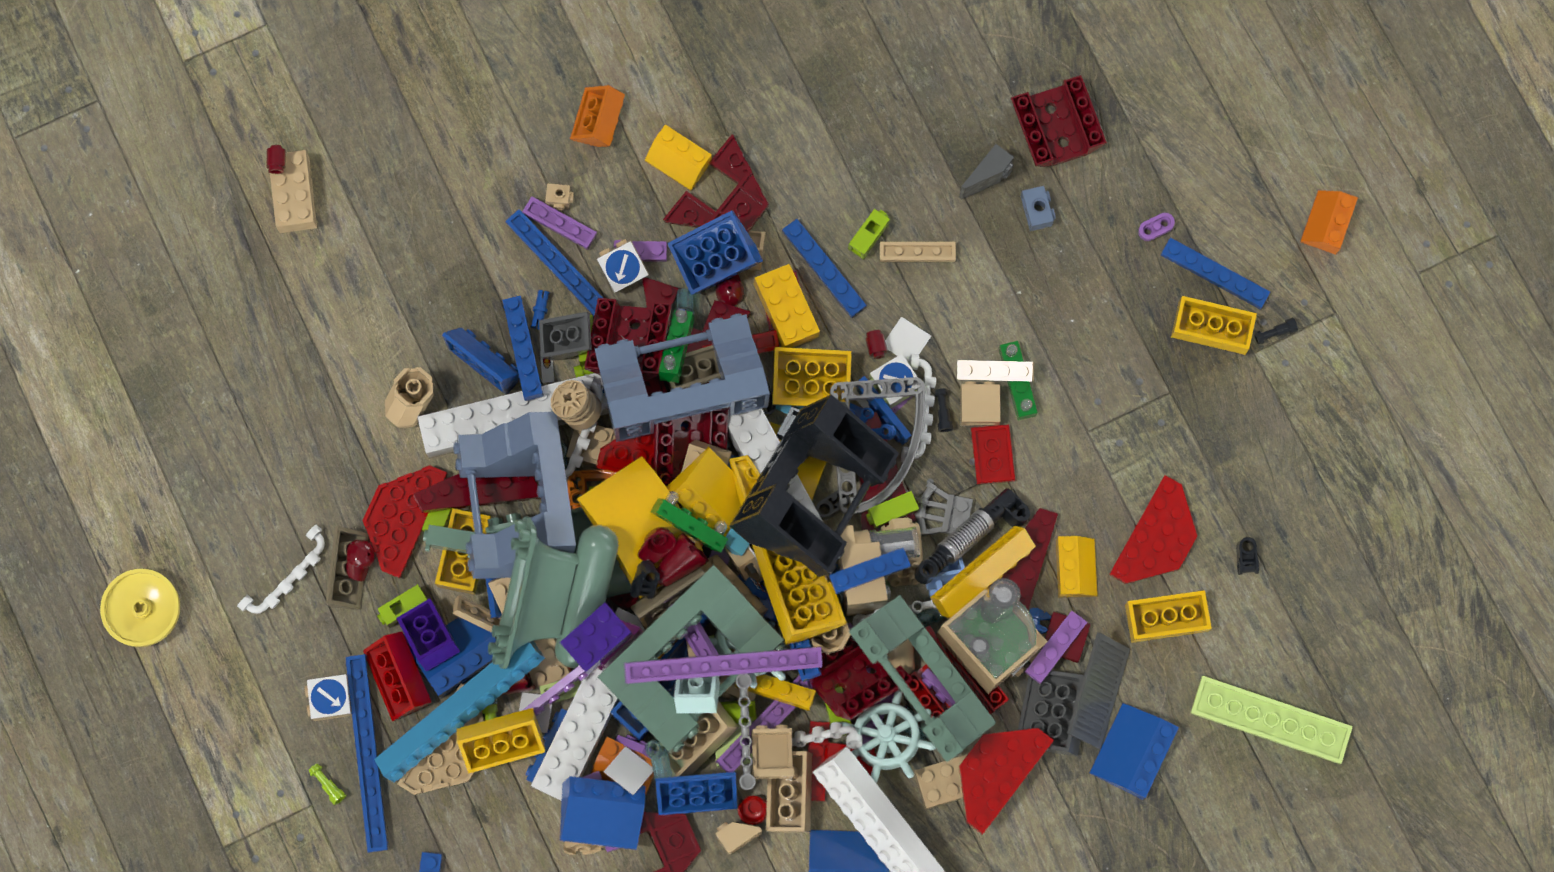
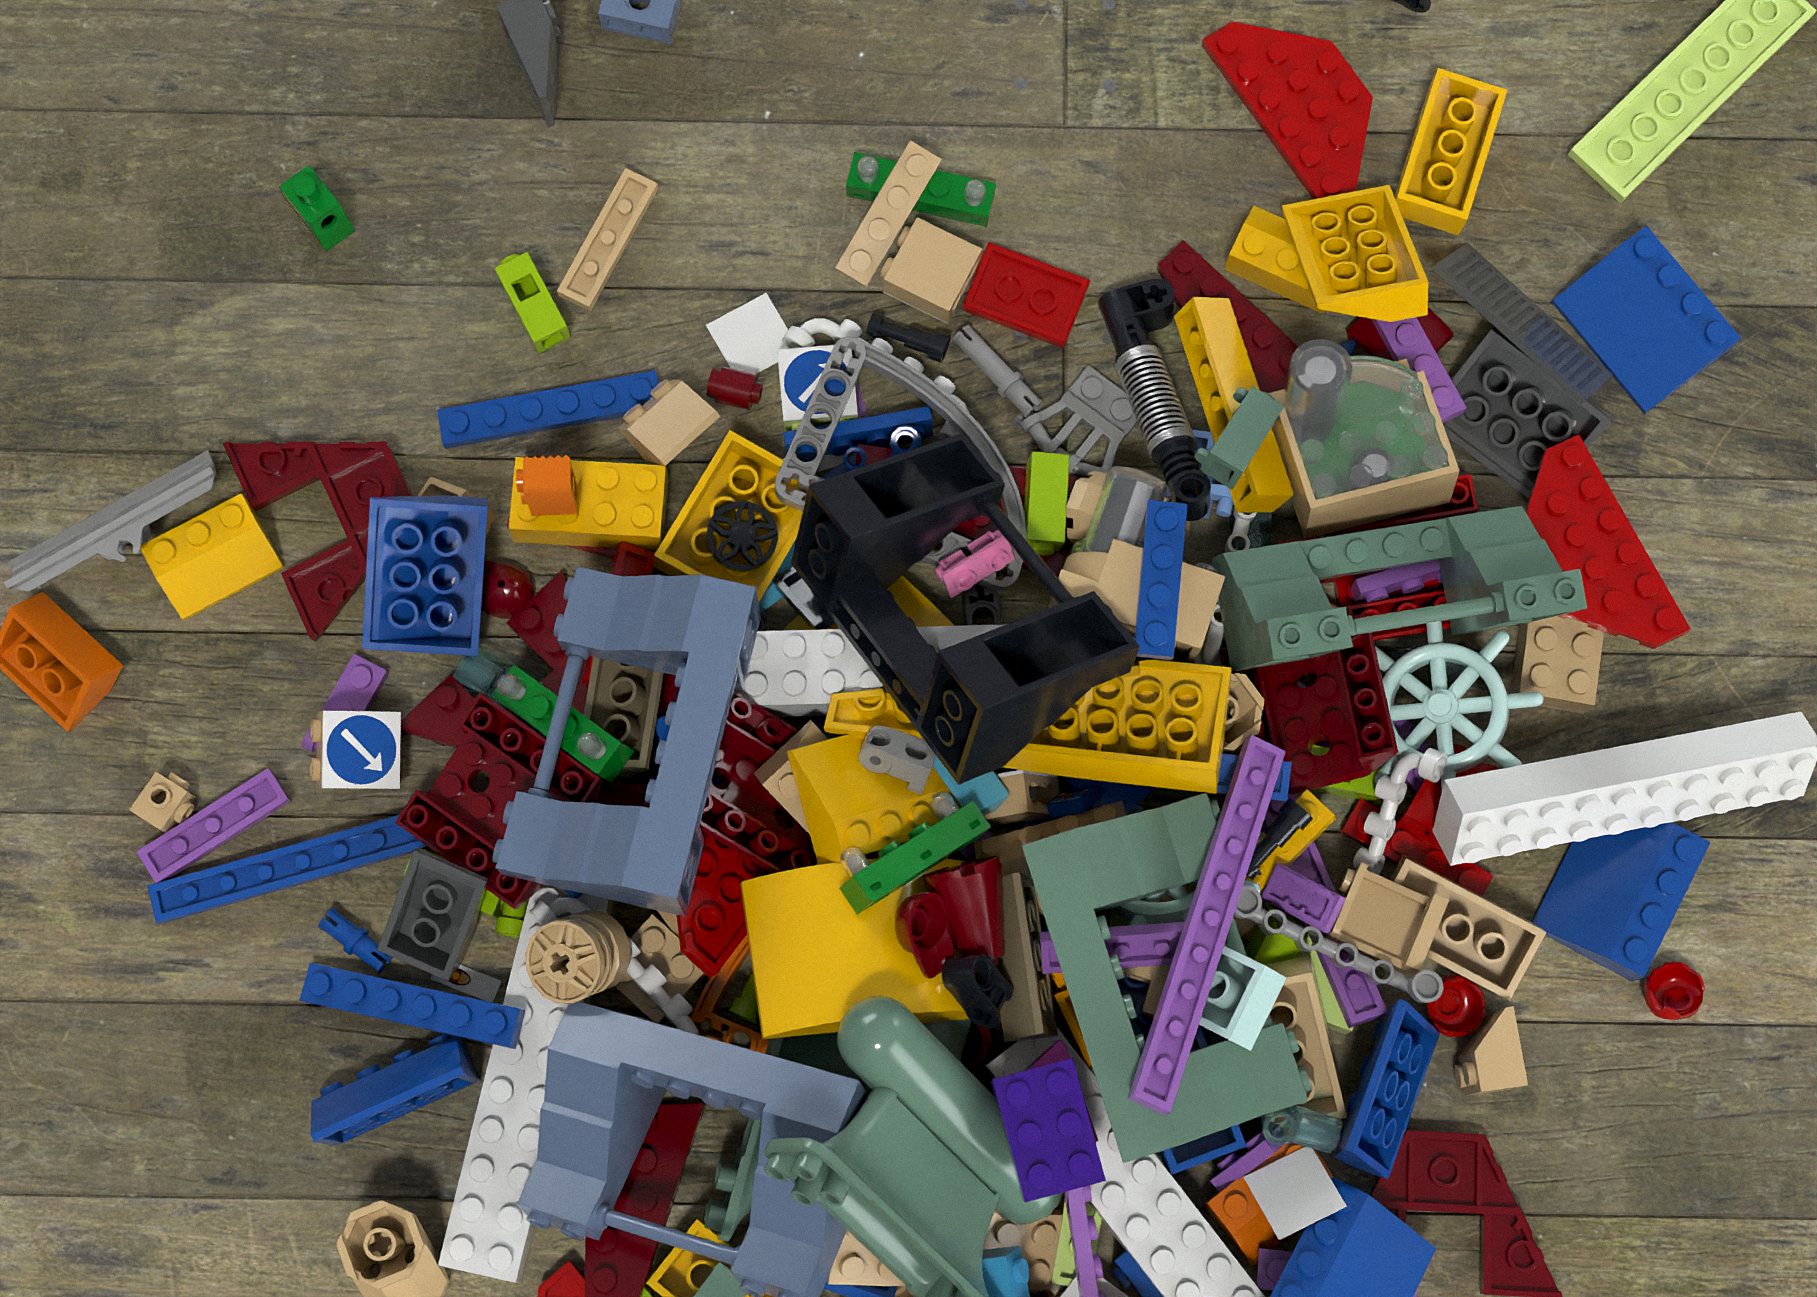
camera: 65 degrees left, 0 degrees up
none -> light grey hinge [4,450,217,592]
none -> green torso [279,166,355,252]
none -> orange brick [516,455,578,516]
none -> tan slope [618,379,720,466]
none -> black wheel [706,501,778,572]
none -> light grey leg [859,726,936,795]
none -> bright pink hinge [933,530,1015,598]
none -> light grey pin [952,324,1044,418]
none -> sand green brick [1194,386,1284,490]
none -> black piece [1246,798,1313,880]
none -> medium lavender plate [1261,862,1346,933]
none -> yellow slope [1282,185,1429,322]

